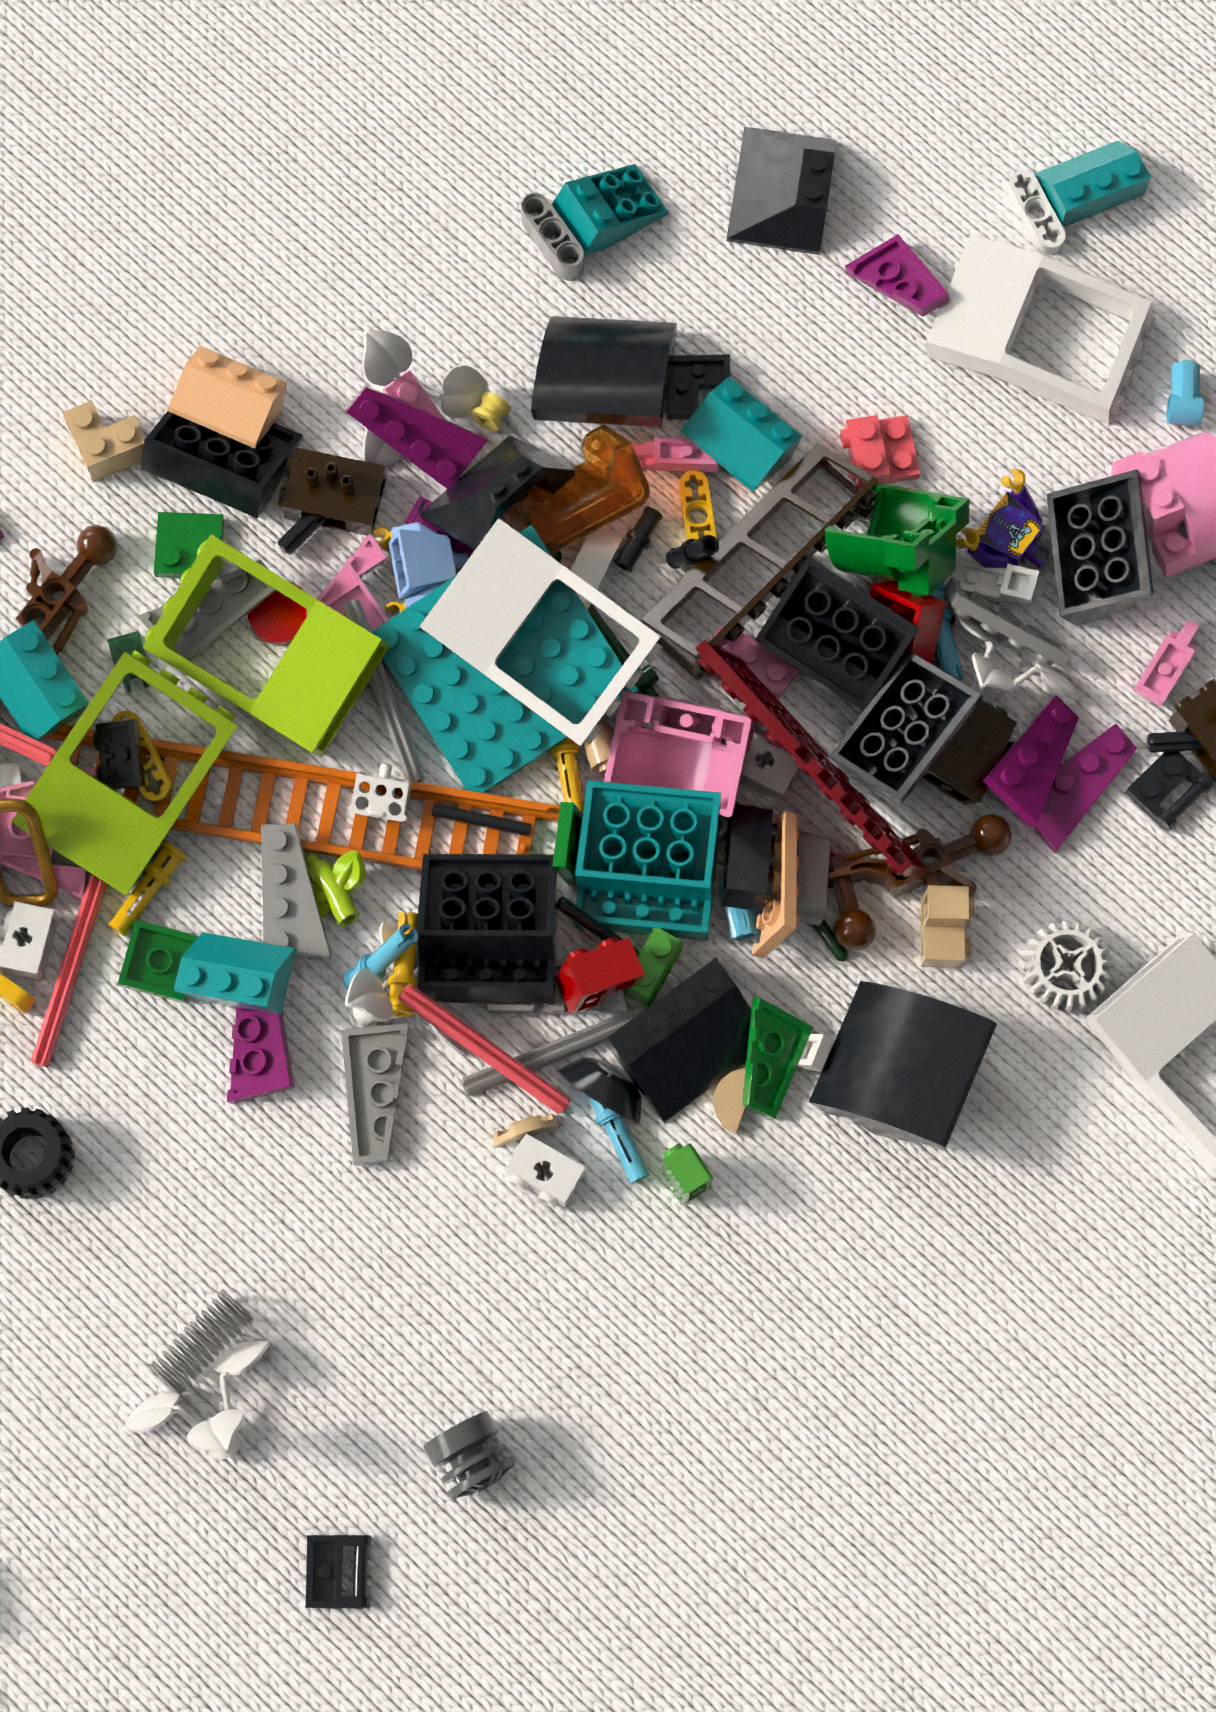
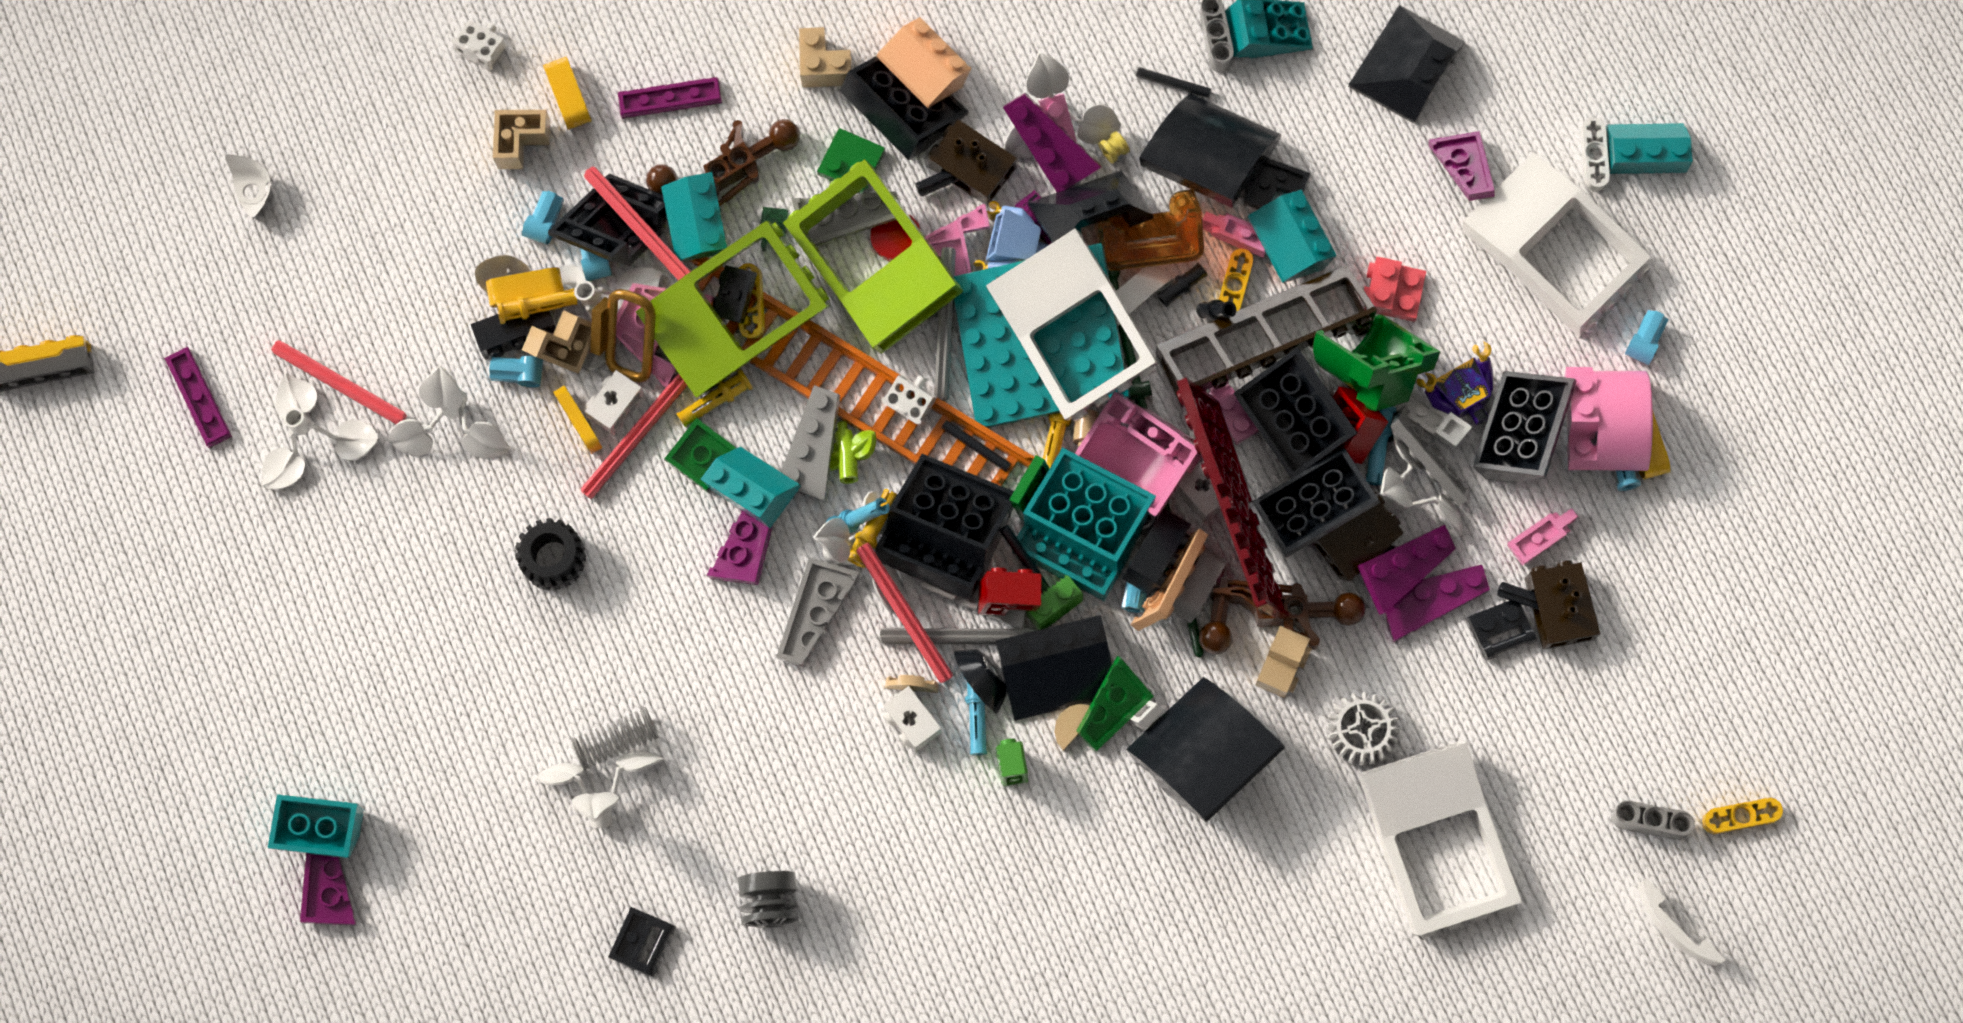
camera: 30 degrees right, 0 degrees up
none -> black bar [1136,67,1212,98]

